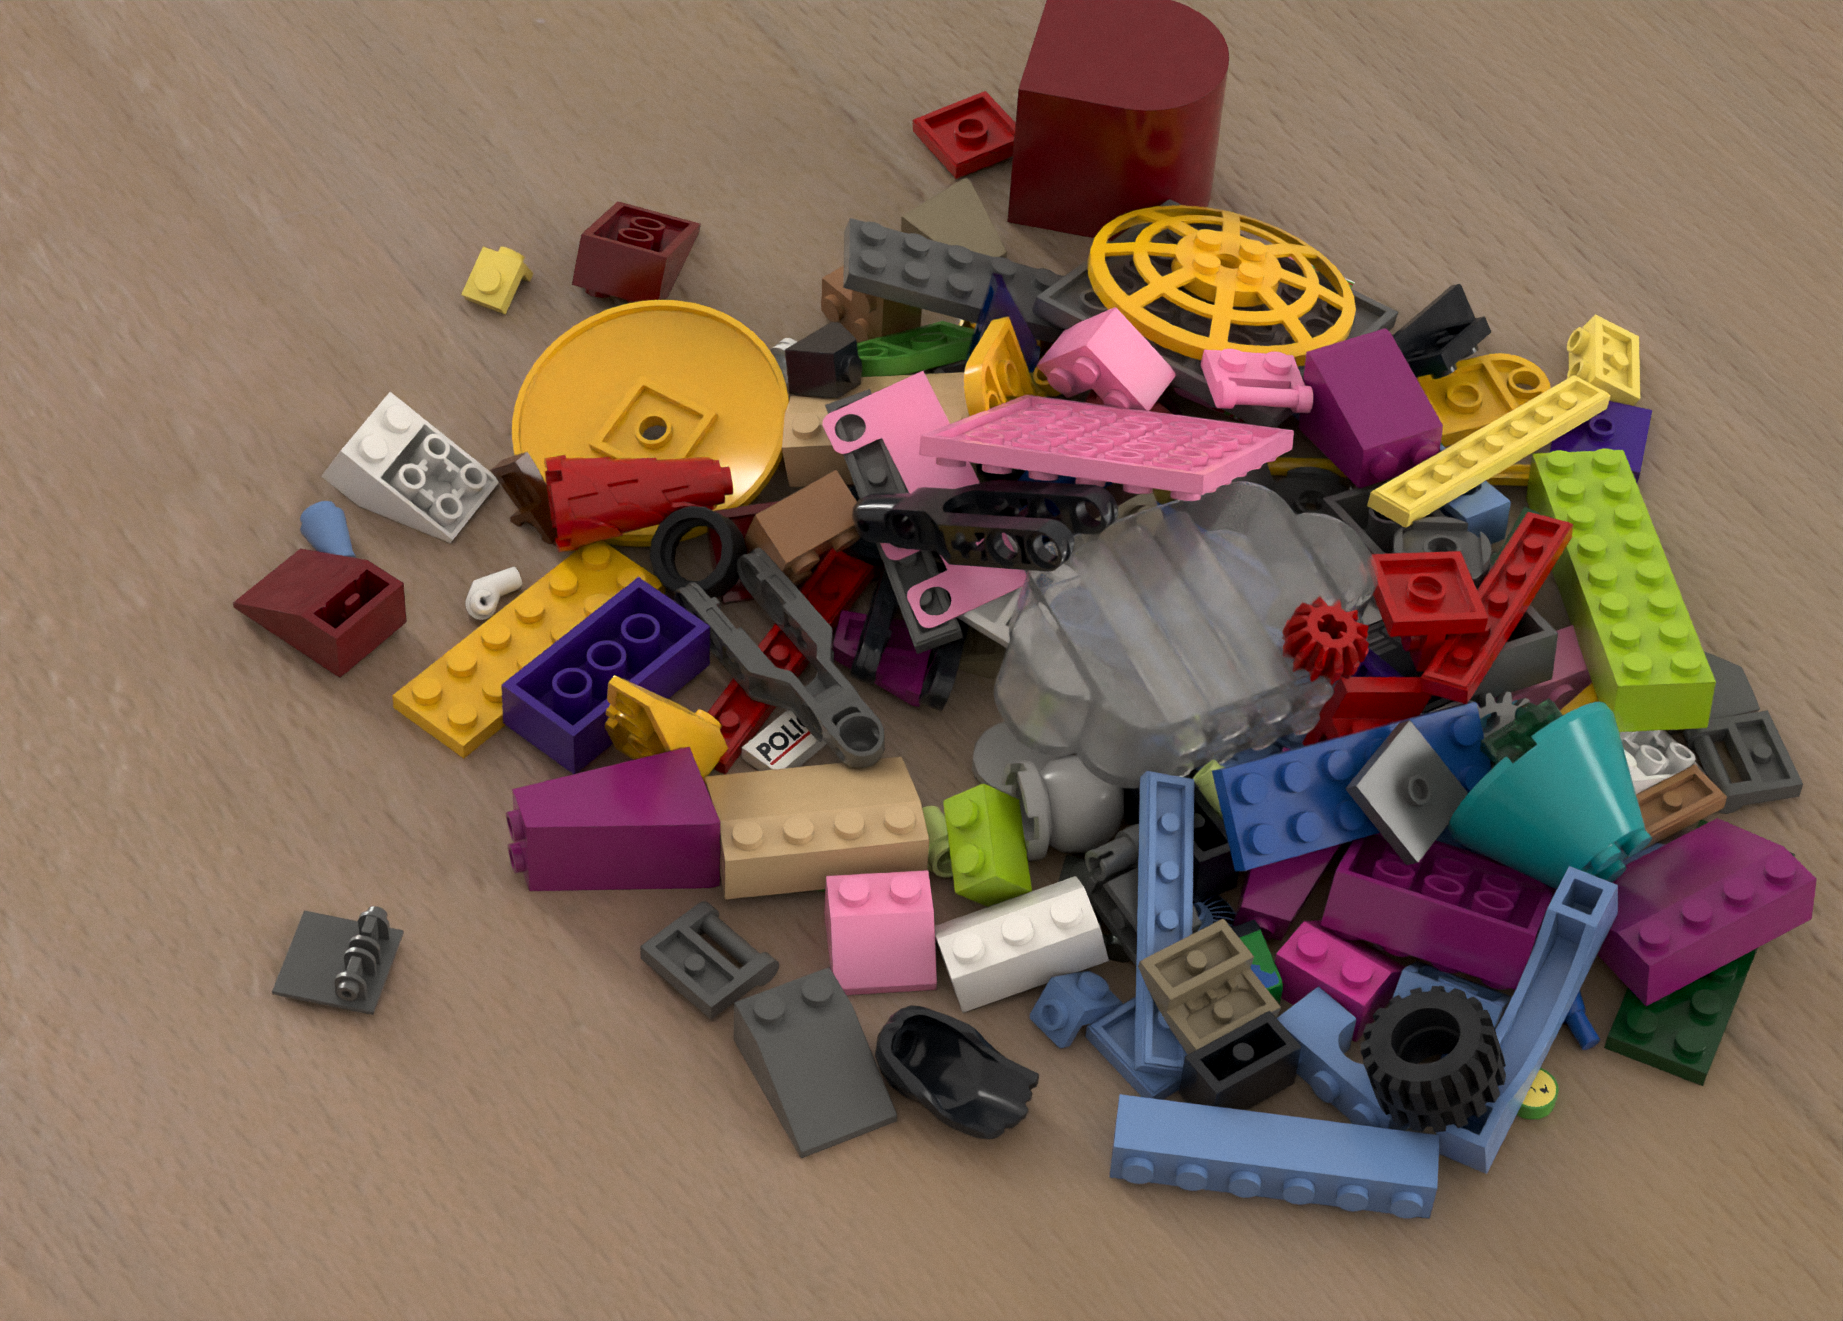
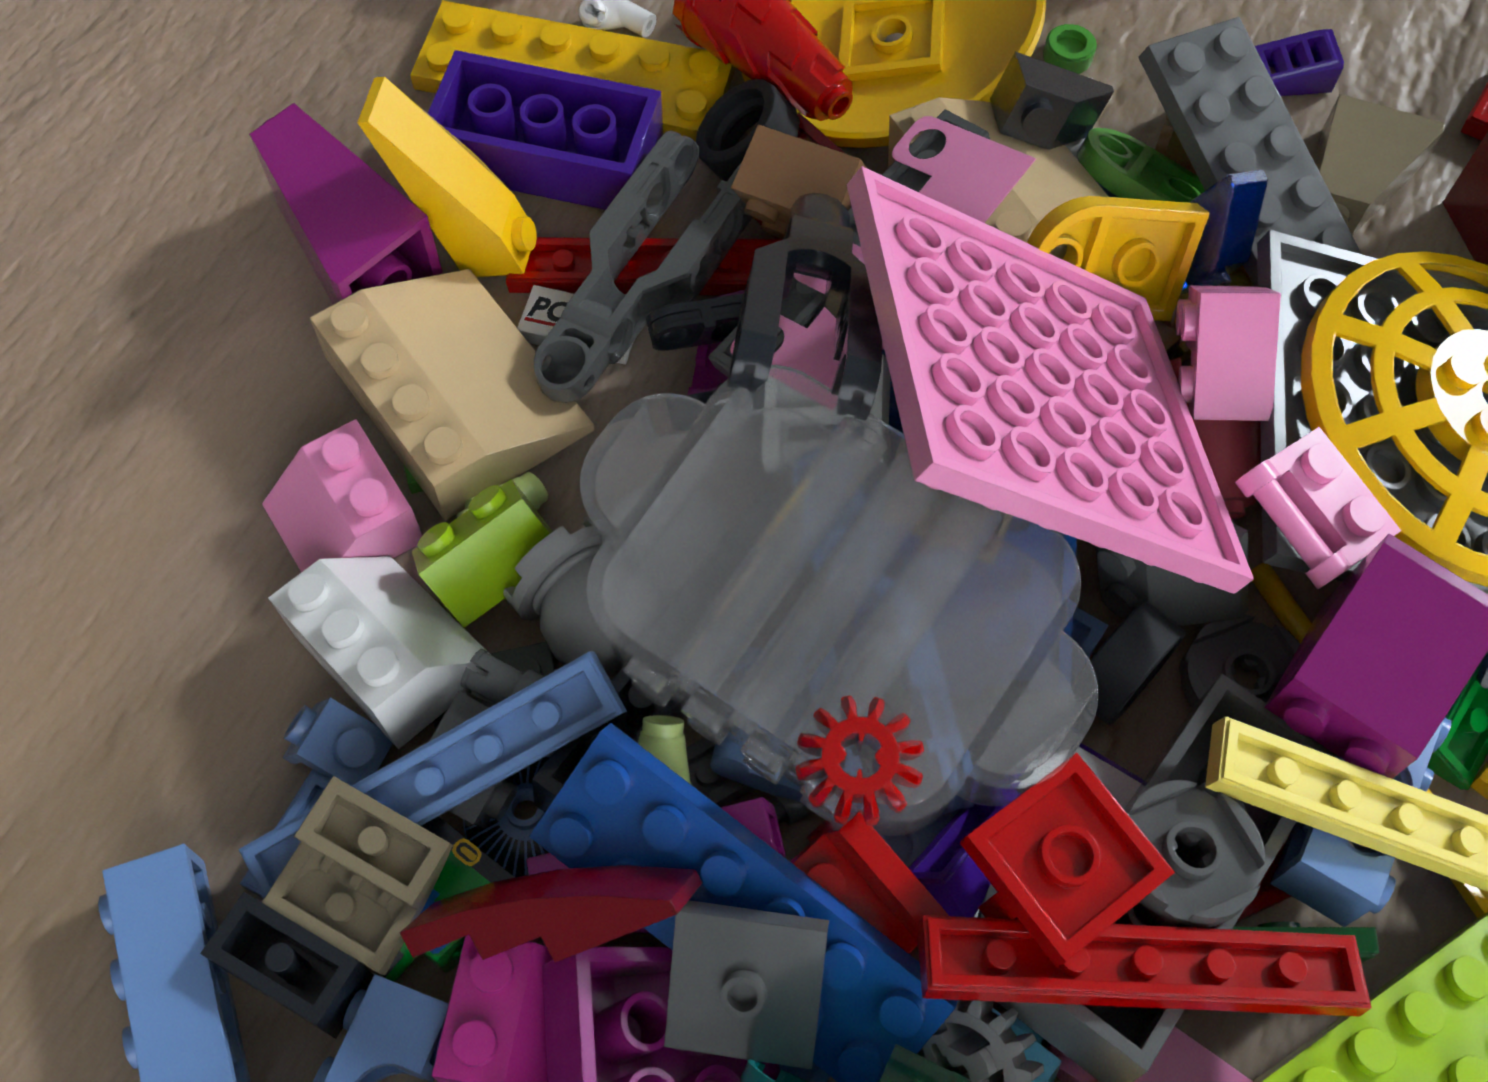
camera: 65 degrees right, 15 degrees up
dark grey hinge [272,906,404,1015] -> none
dark grey plate [640,901,779,1020] -> none
dark grey slope [733,967,897,1158] -> none
black hair [875,1005,1039,1140] -> none
none -> dark red slope [399,865,703,963]
none -> dark purple slope [1255,29,1344,96]

